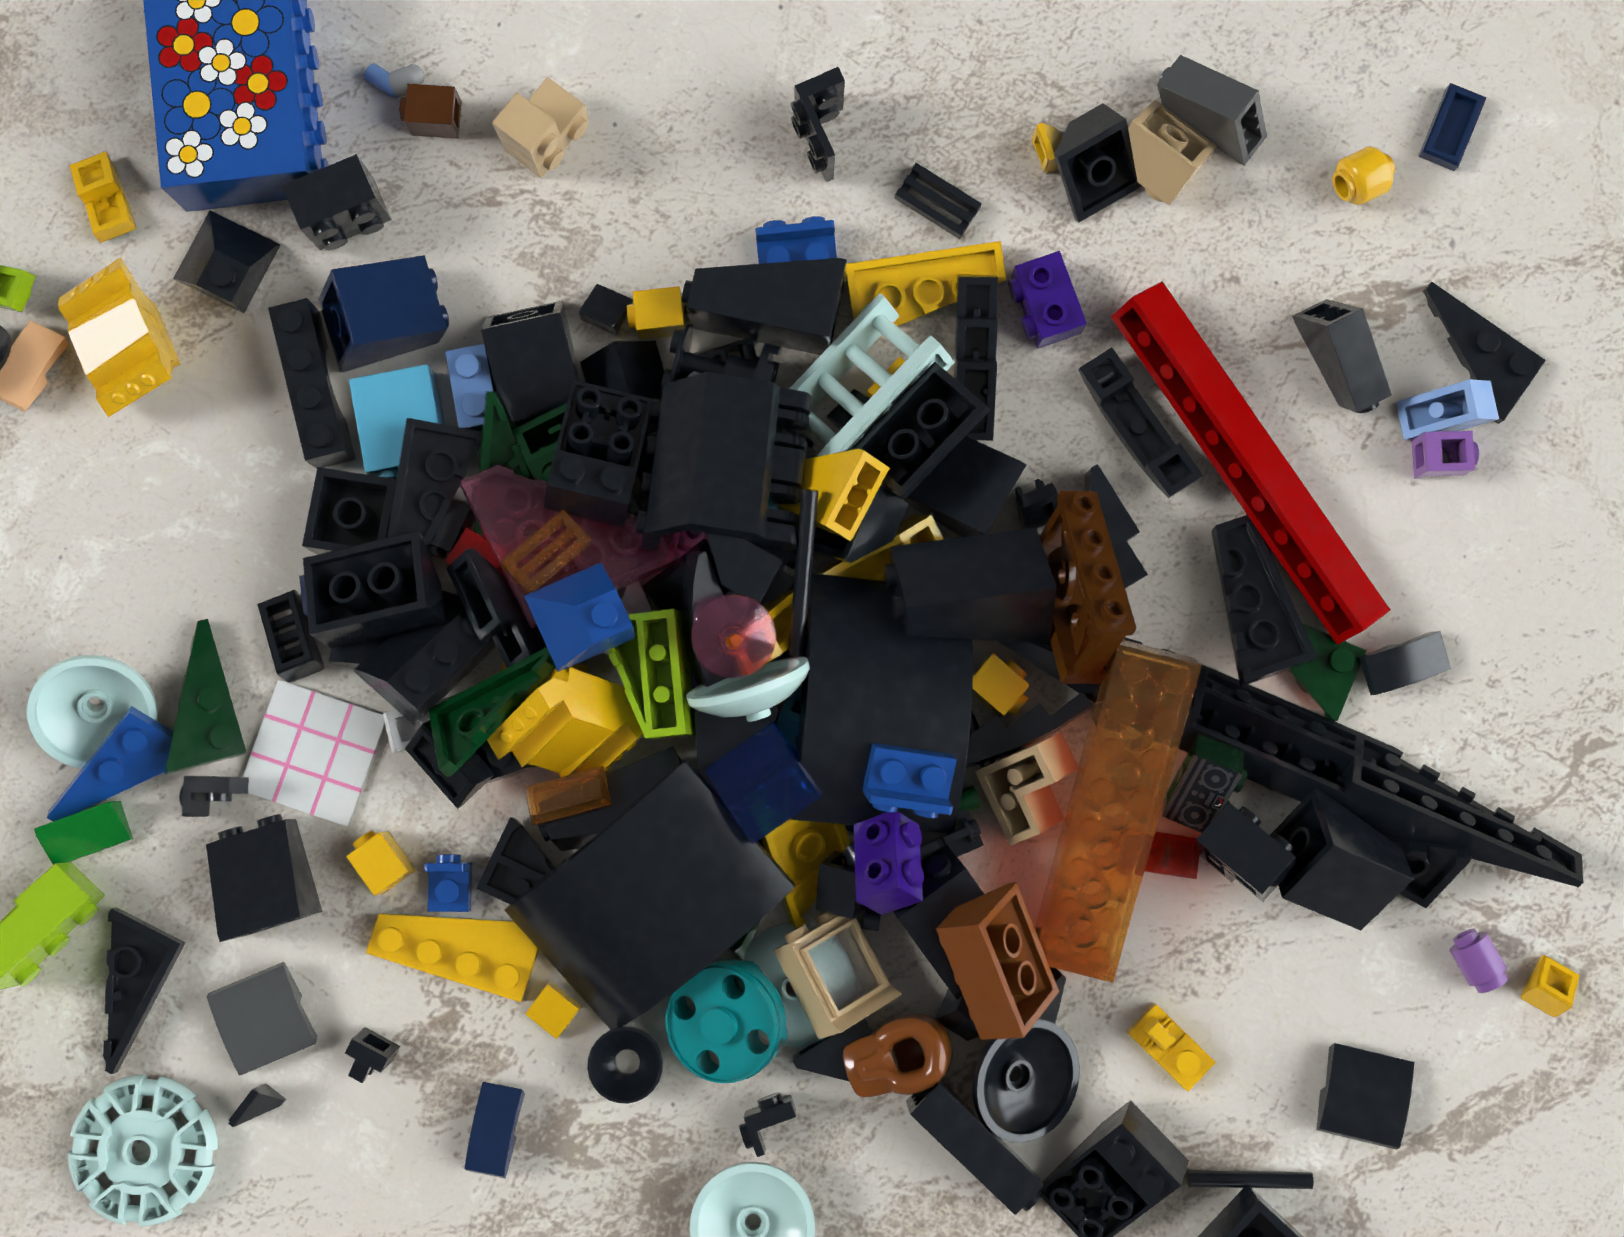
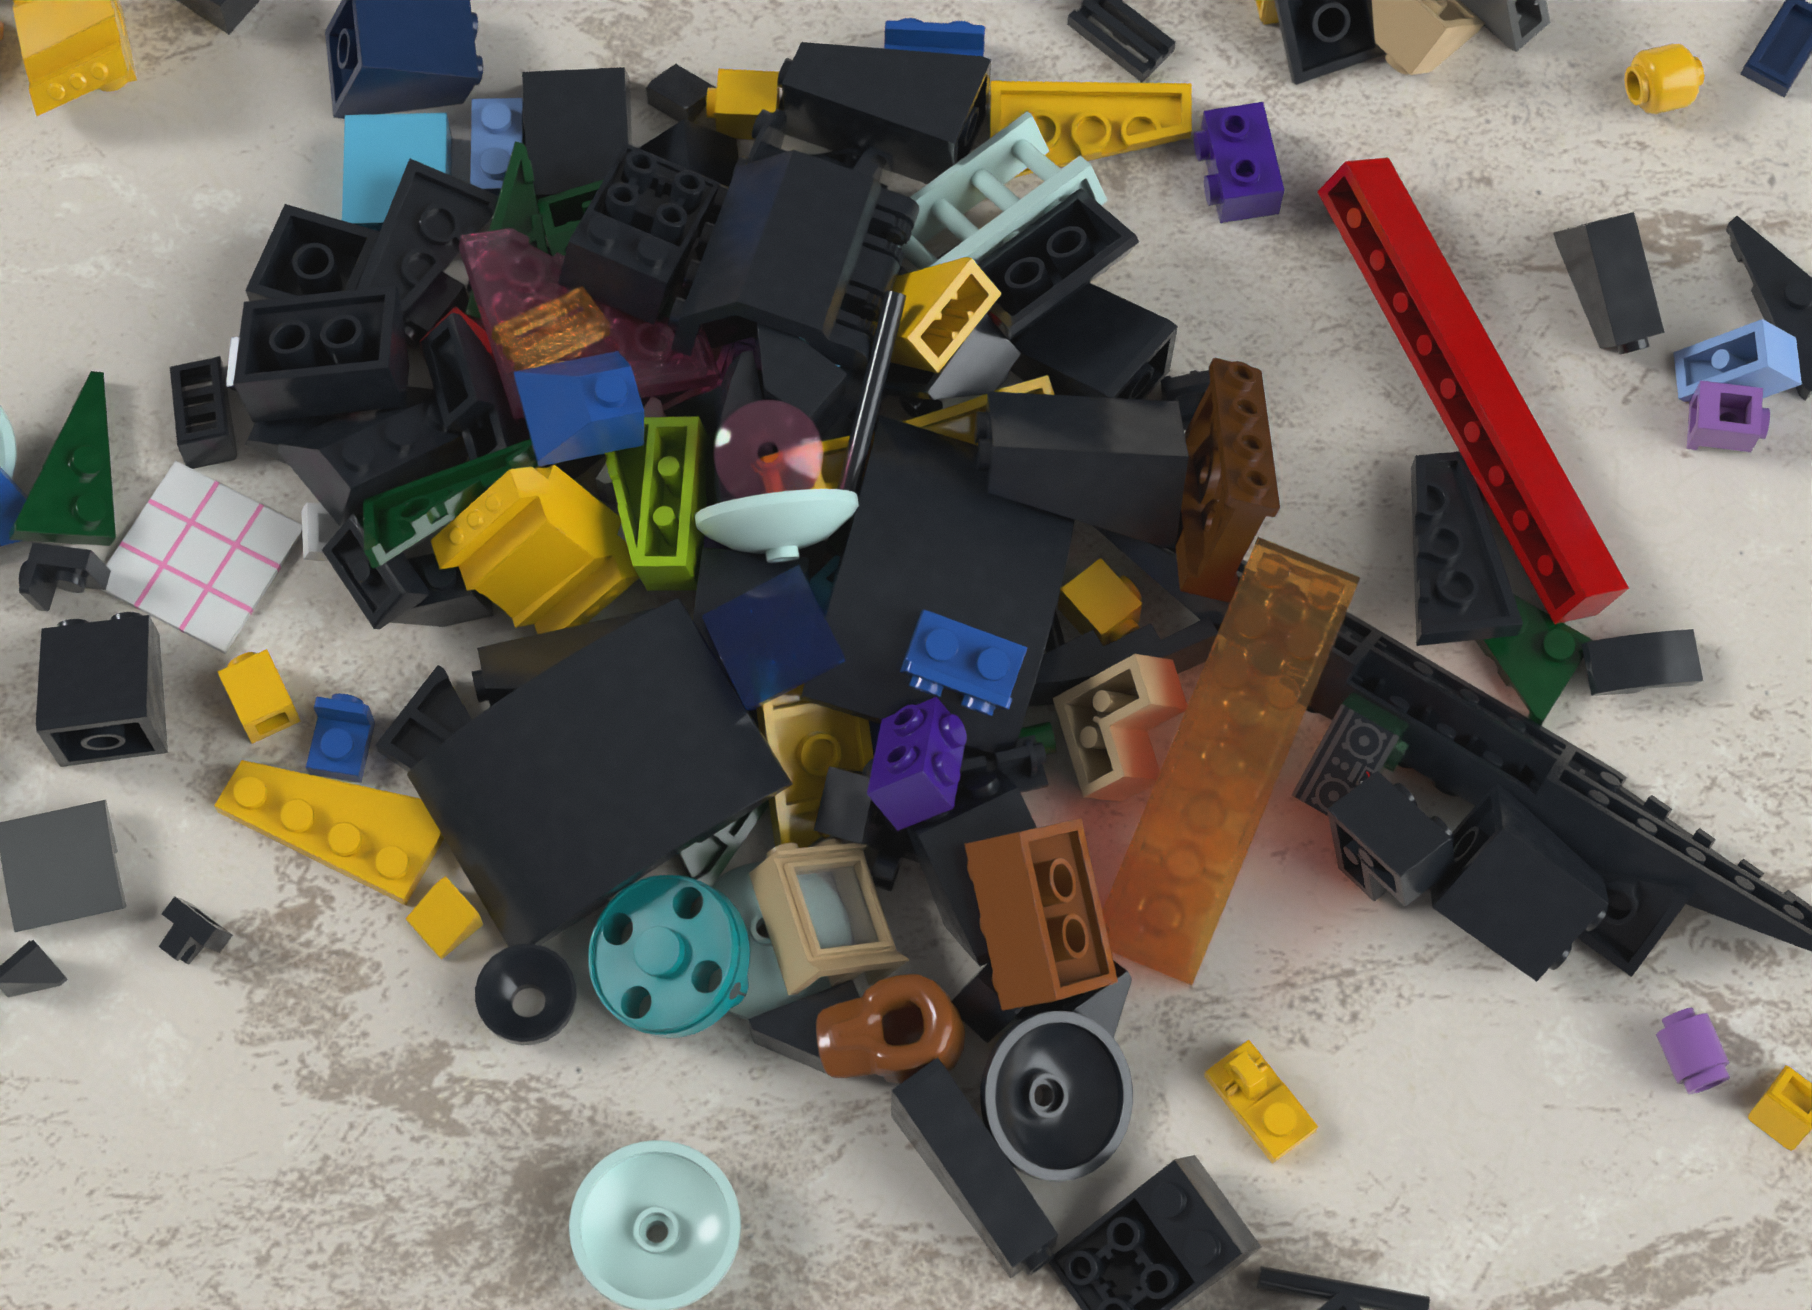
camera: 10 degrees right, 15 degrees down
black arch [268,298,356,469] -> none
dark blue slope [464,1082,525,1179] -> none
clear orange tile [524,765,611,826] -> none
black bracket [739,1092,796,1157] -> none
black slope [954,274,998,441] -> none
black slope [1078,347,1203,498] -> none
black slope [1084,464,1148,589] -> none
clear red slope [1115,827,1200,879] -> none
black slope [1316,1043,1414,1150] -> none

